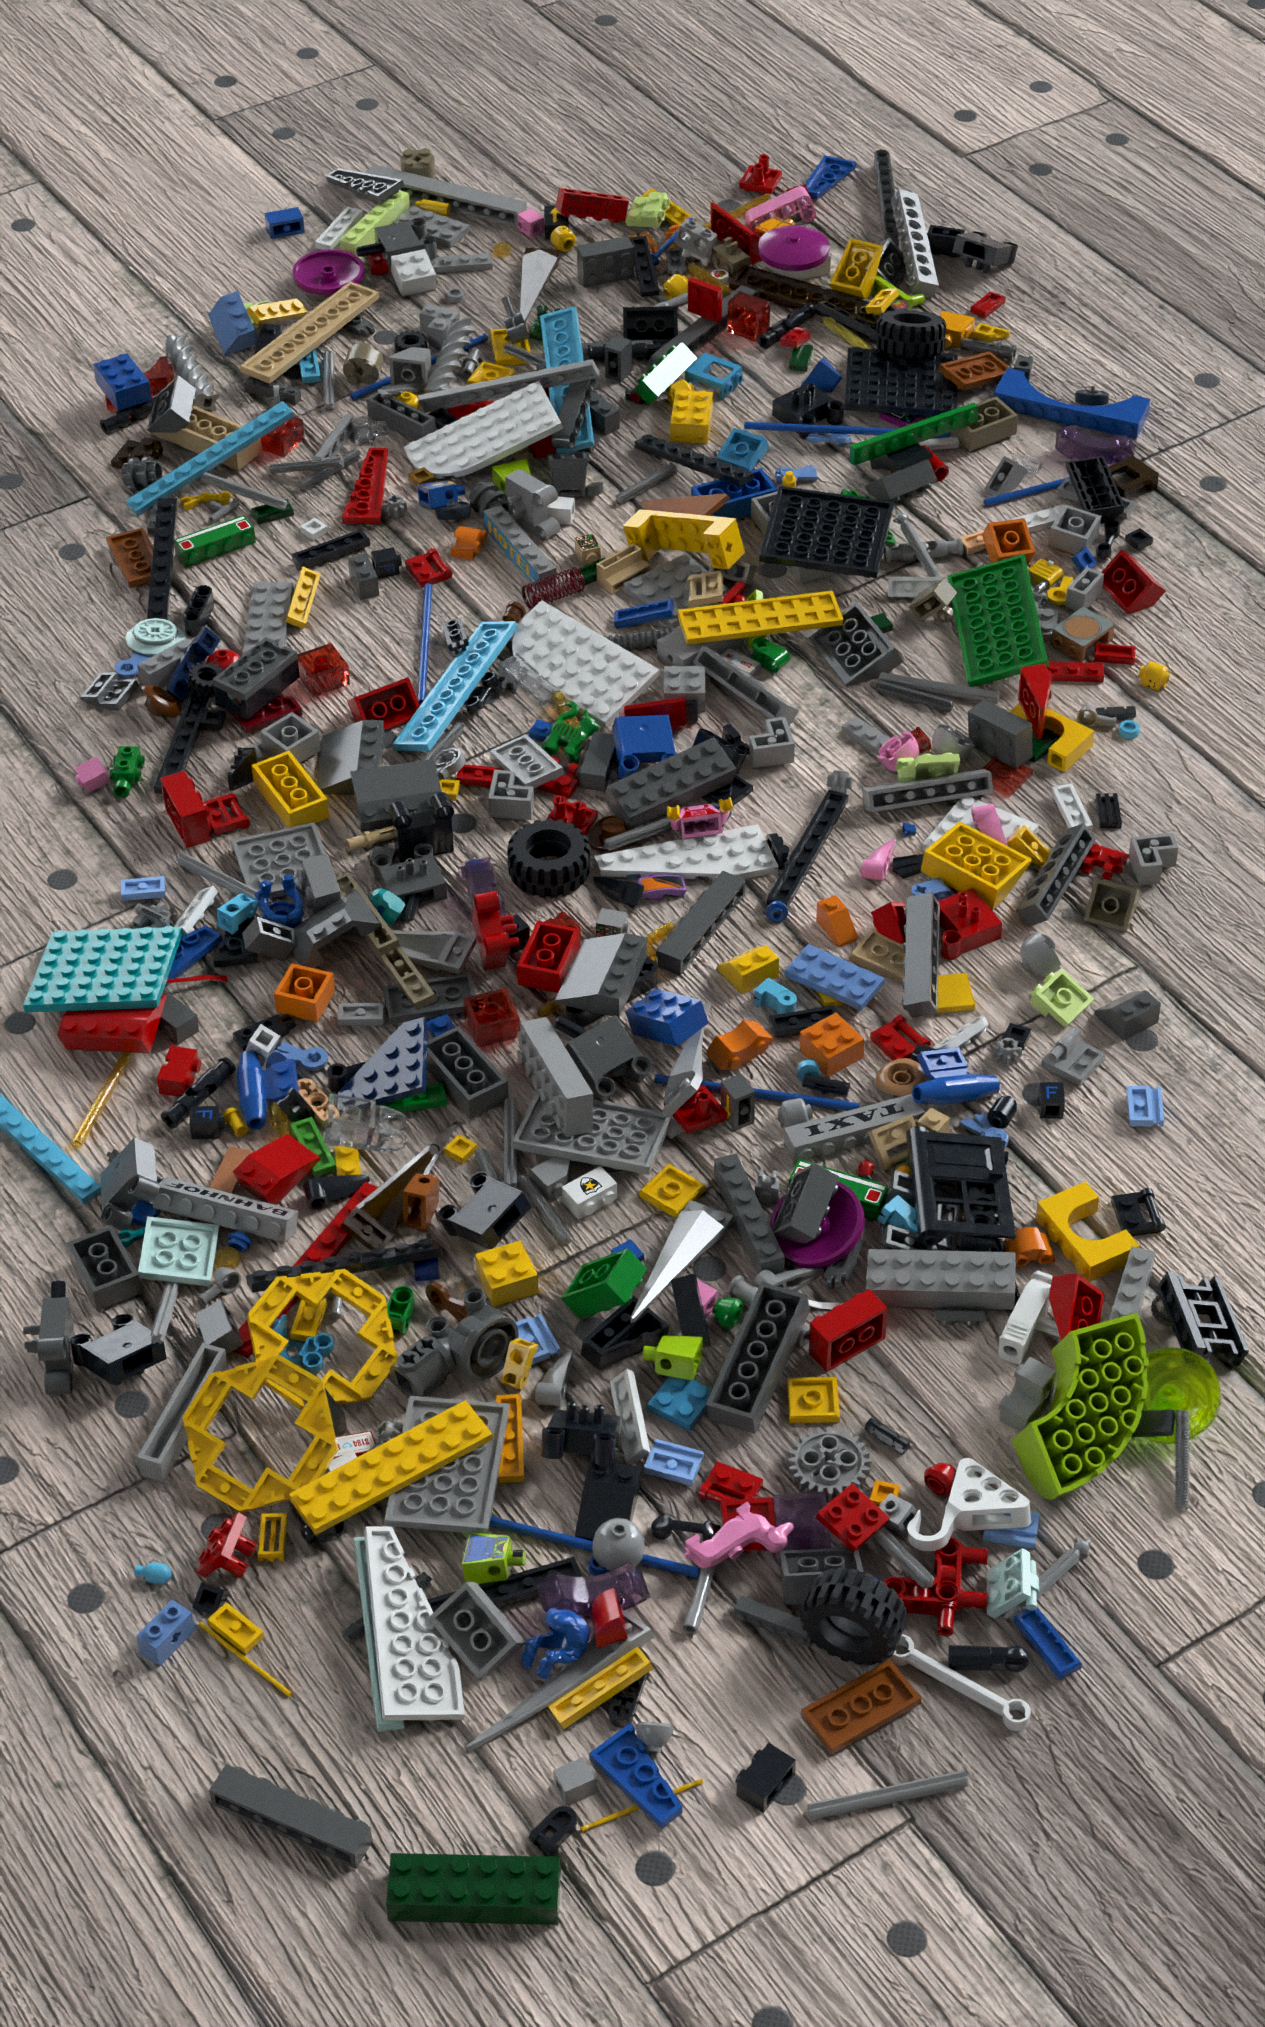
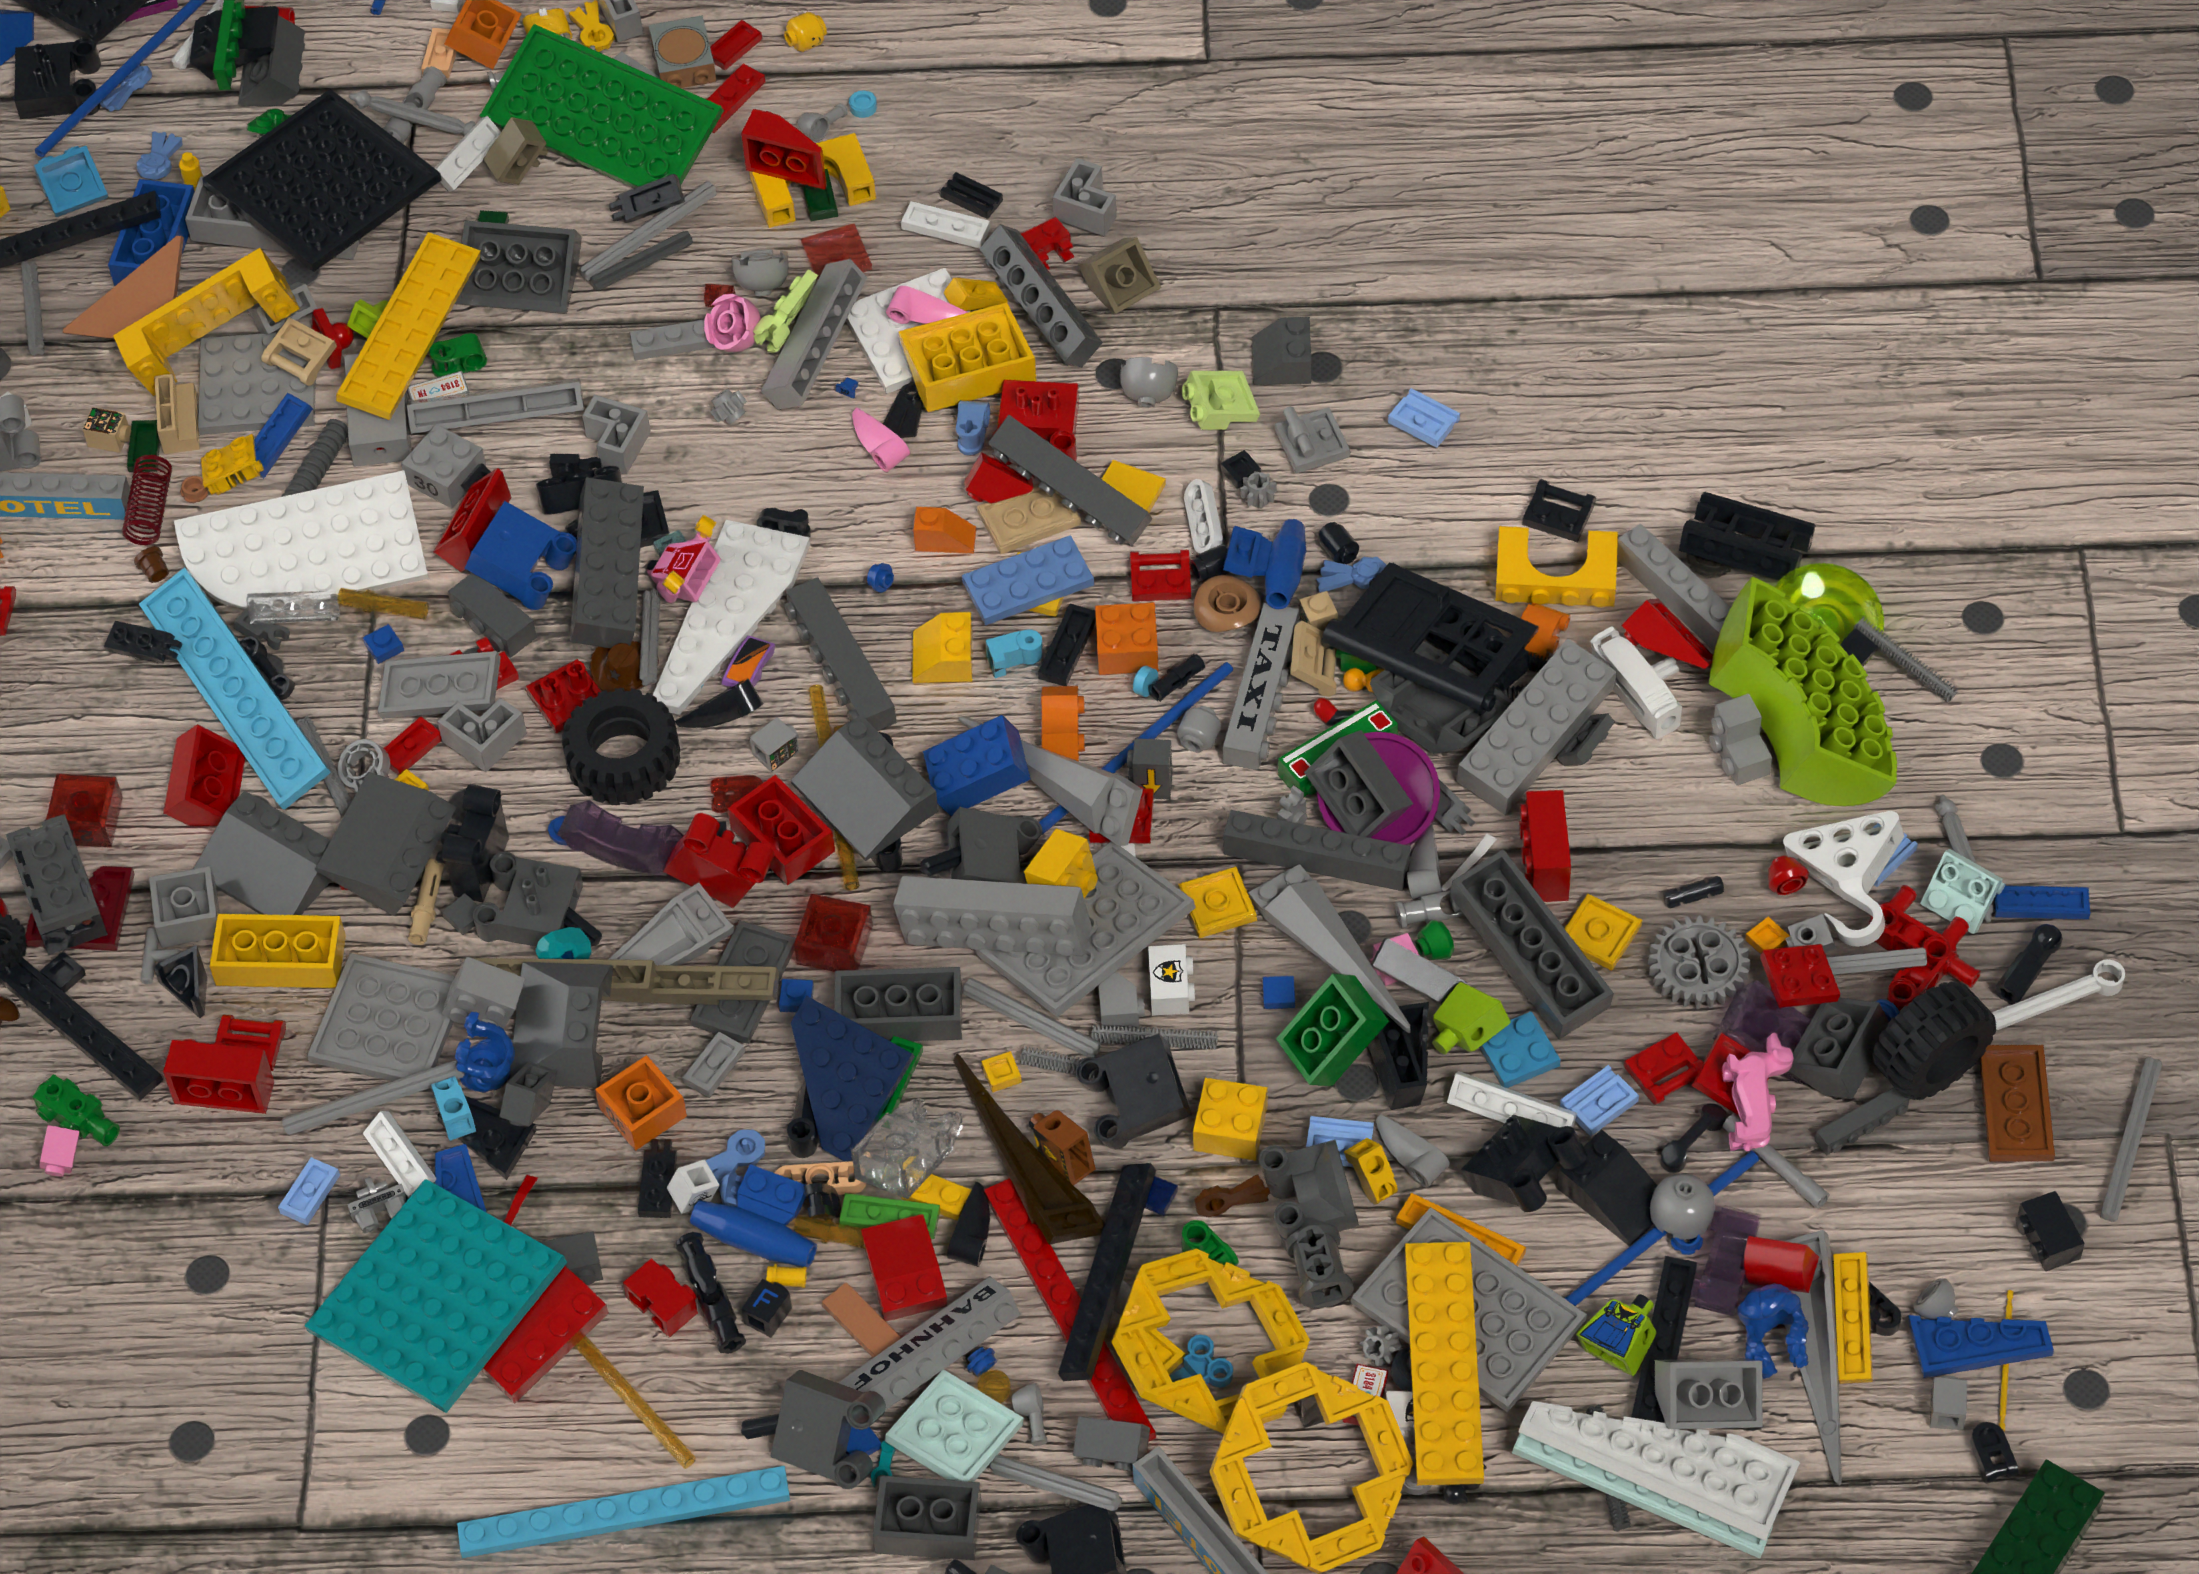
camera: 55 degrees left, 10 degrees up
yellow tile [257,1513,288,1562] -> none
blue piece [417,583,432,705] -> none
green animal [541,701,600,765] -> none
black plate [766,790,849,908] -> none
medium azure leg [877,1195,918,1233] -> none
dark grey brick [968,700,1033,769] -> none
black brick [1038,1082,1065,1119] -> none
dark grey axle [1096,706,1136,719] -> none
none -> nougat plate [180,476,208,503]
none -> yellow hinge [201,434,264,495]
none -> black hinge [609,174,685,223]
none -> yellow brick [1024,828,1098,898]

